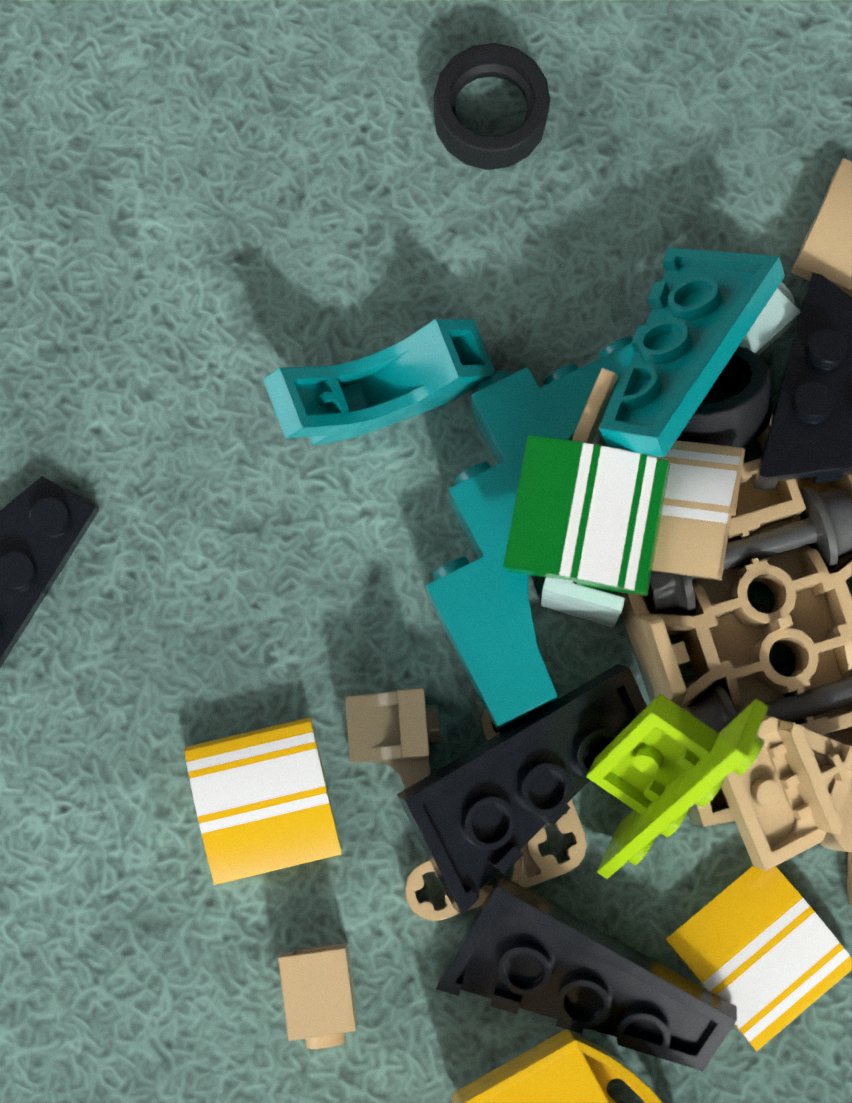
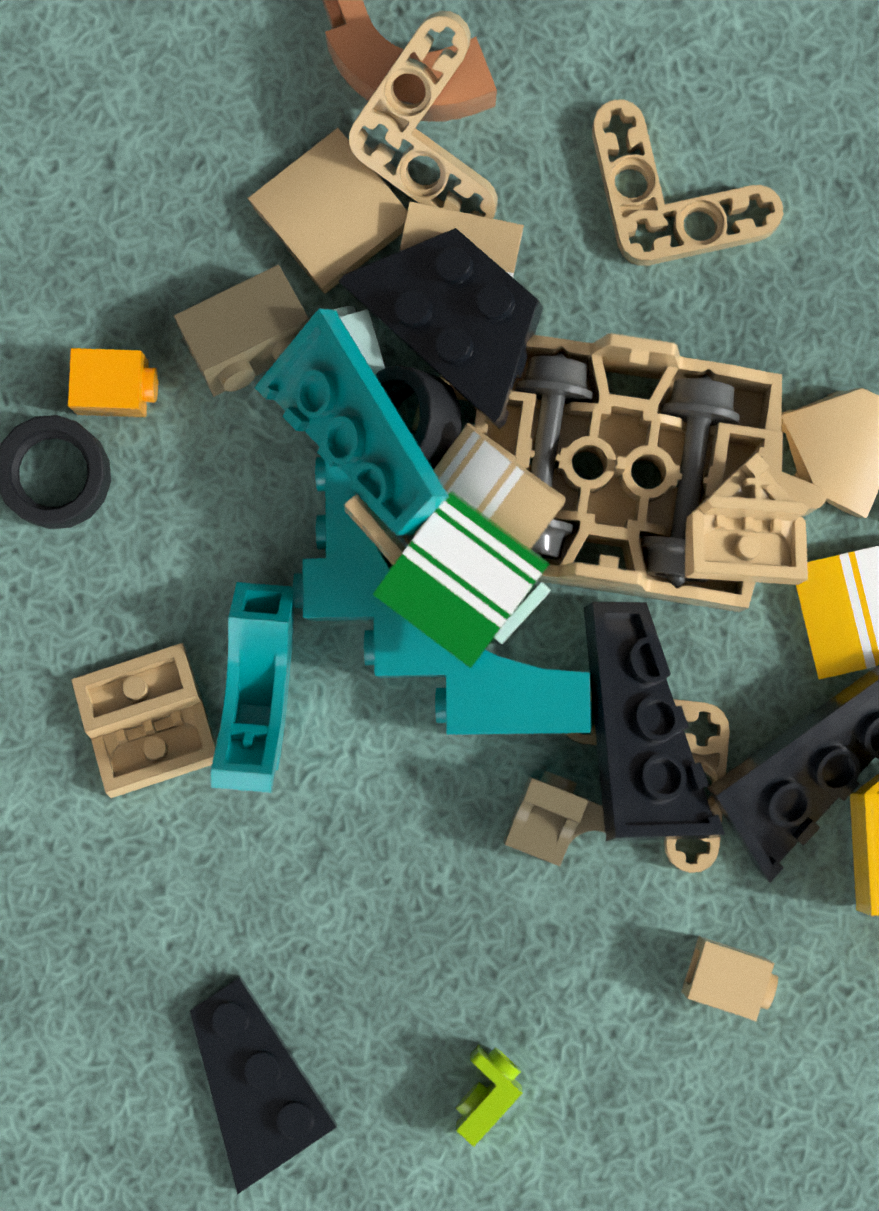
camera: 65 degrees left, 5 degrees up
slope [184,717,342,885] -> none
lime bracket [586,693,768,879] -> none
none -> light orange brick [68,348,158,417]
none -> tan slope [71,643,216,798]
none -> dark tan brick [174,264,309,397]
none -> lime bracket [455,1045,523,1147]

